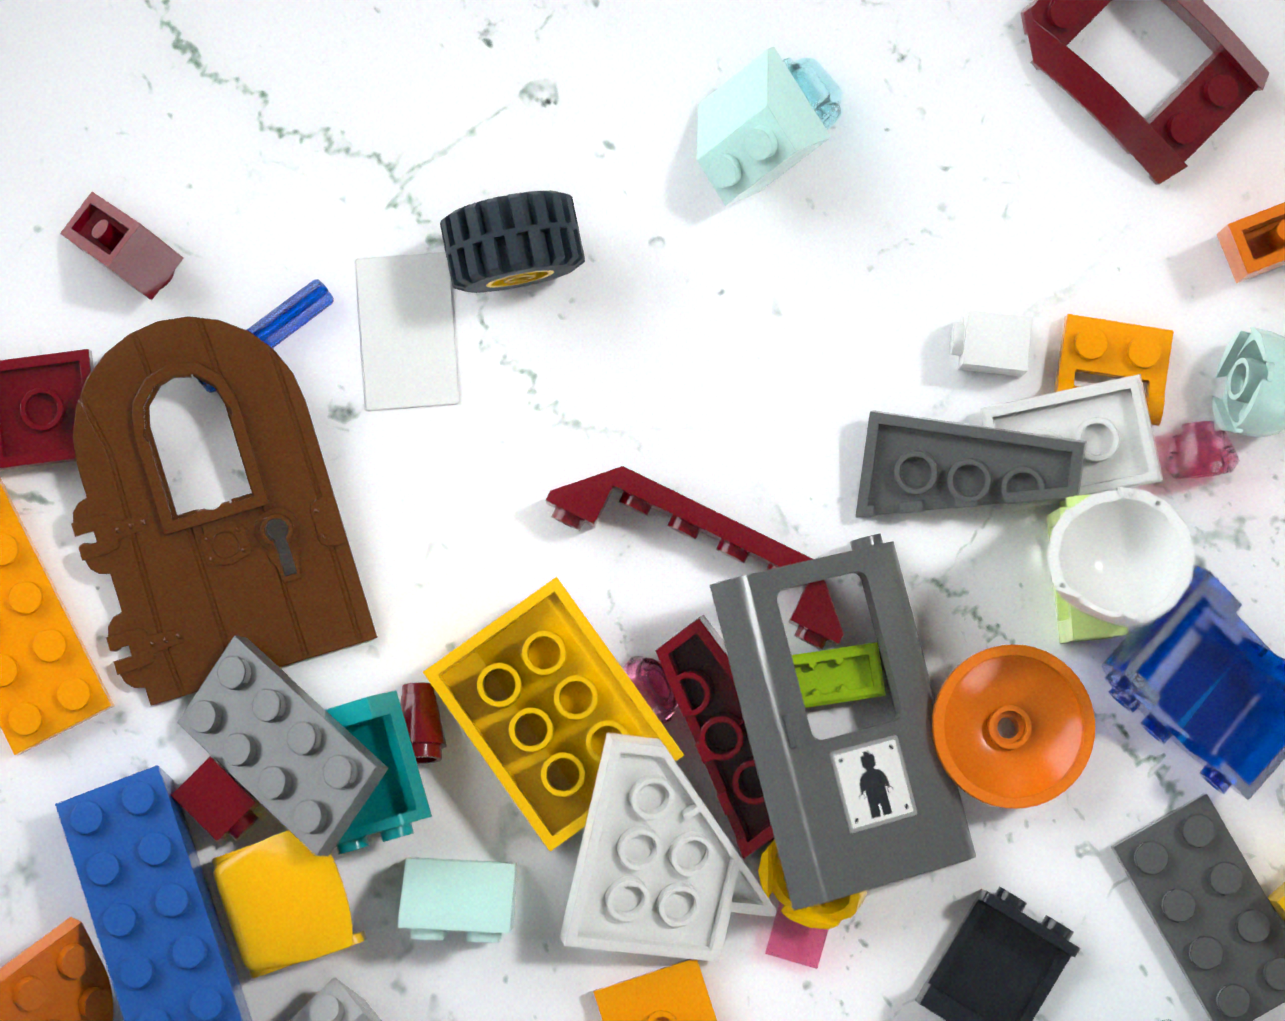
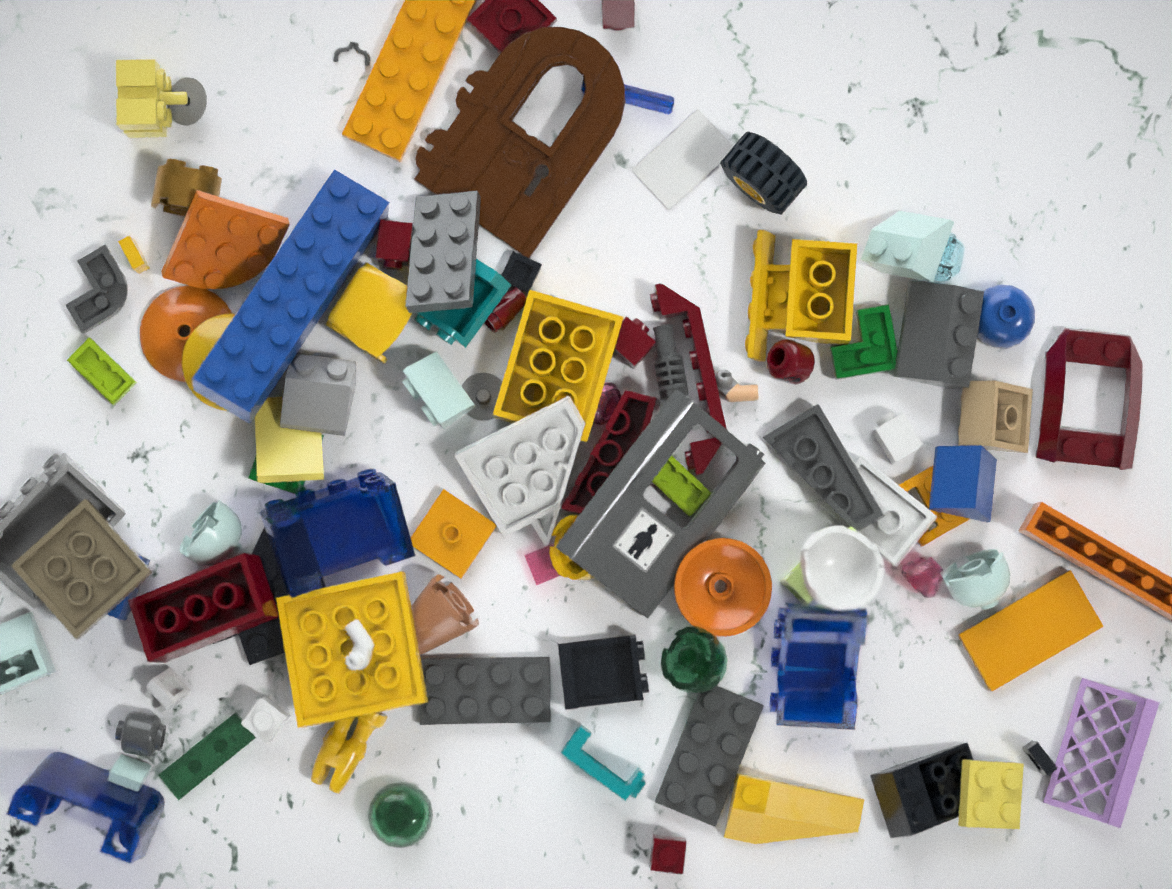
camera: 50 degrees right, 0 degrees up
none -> light grey piece [462,372,502,421]
none -> black tile [501,251,542,294]
none -> dark red brick [614,316,656,369]
none -> dark grey hinge [653,324,689,400]
none -> clear green cylinder [661,626,728,694]
none -> arm [715,370,759,402]
none -> yellow bracket [745,230,790,362]
none -> dark red head [767,339,815,385]
none -> yellow slope [785,239,857,345]
none -> green plate [830,305,898,380]
none -> dark grey slope [894,281,984,389]
none -> blue slope [929,445,997,523]
none -> tan slope [958,381,1033,453]
none -> blue cylinder [977,284,1035,349]

